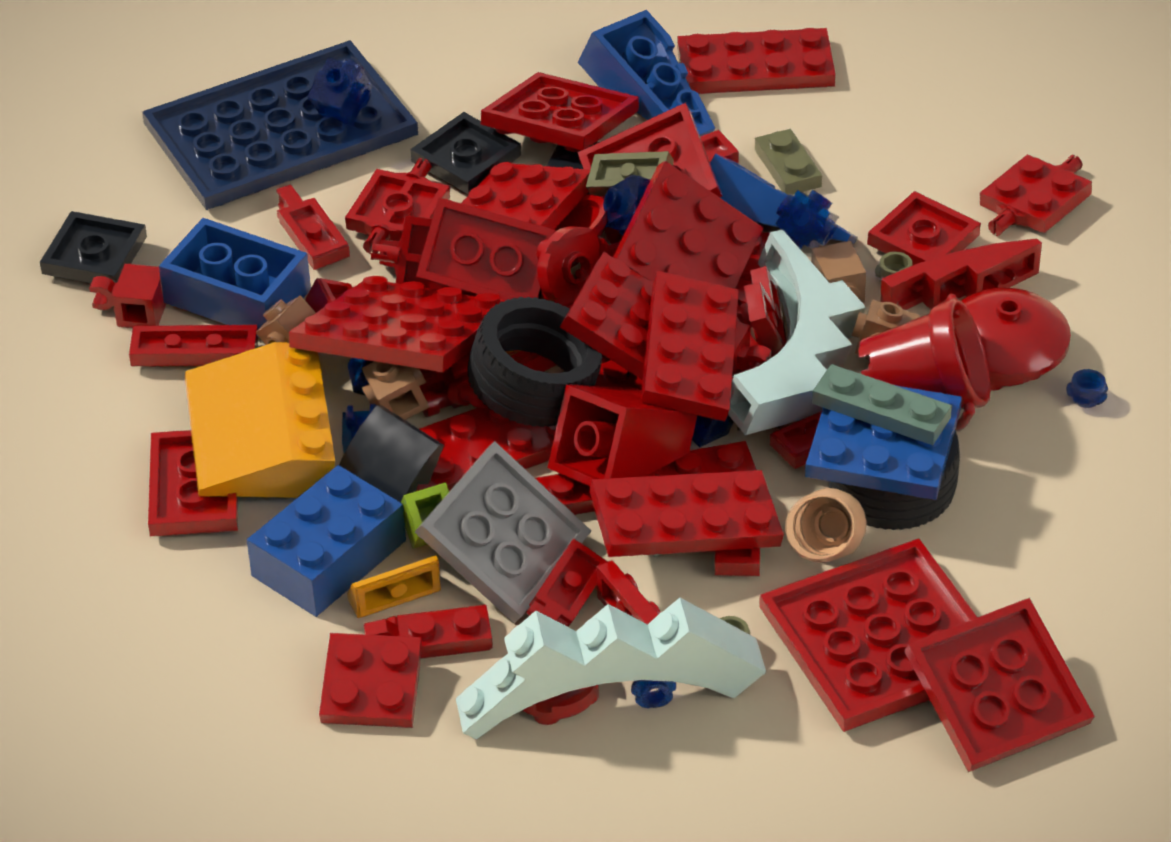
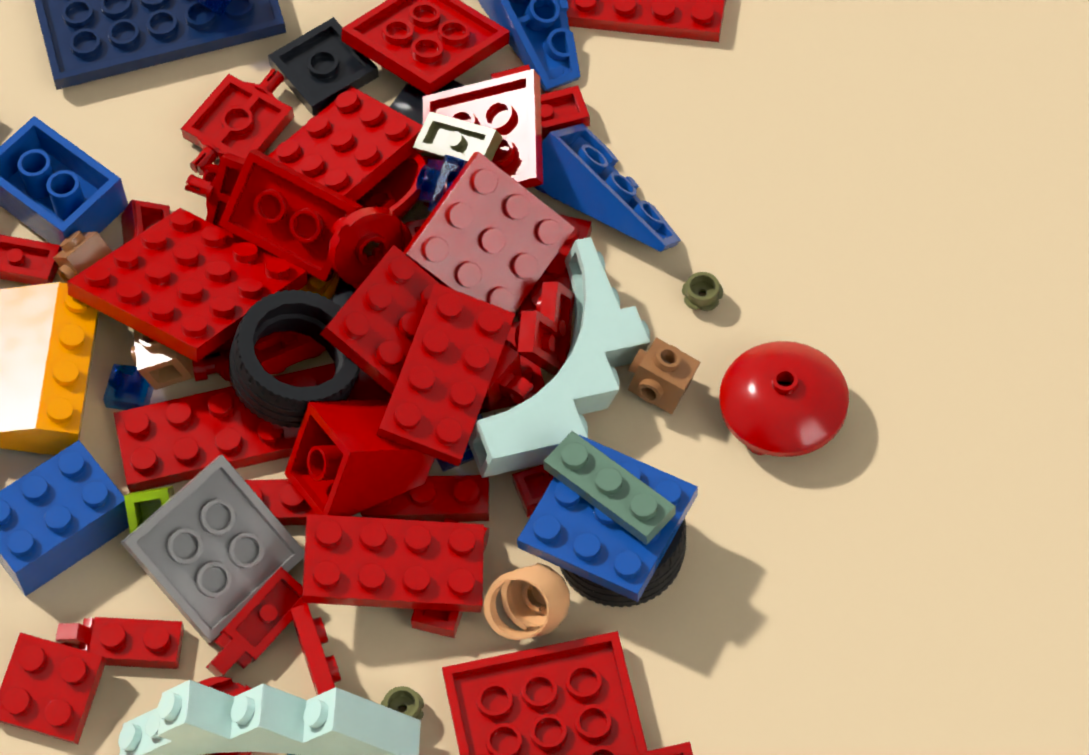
camera: 15 degrees right, 15 degrees up
red hinge [276,184,350,270] -> none
black slope [339,405,444,503] -> none
light orange slope [347,555,441,618] -> none
olive plate [755,128,822,195] -> none
clear blue brick [775,189,840,250] -> none
medium nougat brick [811,241,866,303] -> none
red piece [858,294,991,431] -> none
red plate [867,191,981,265] -> none
red slope [880,238,1042,310] -> none
red plate [980,154,1092,236] -> none
clear blue plate [1066,369,1108,408] -> none

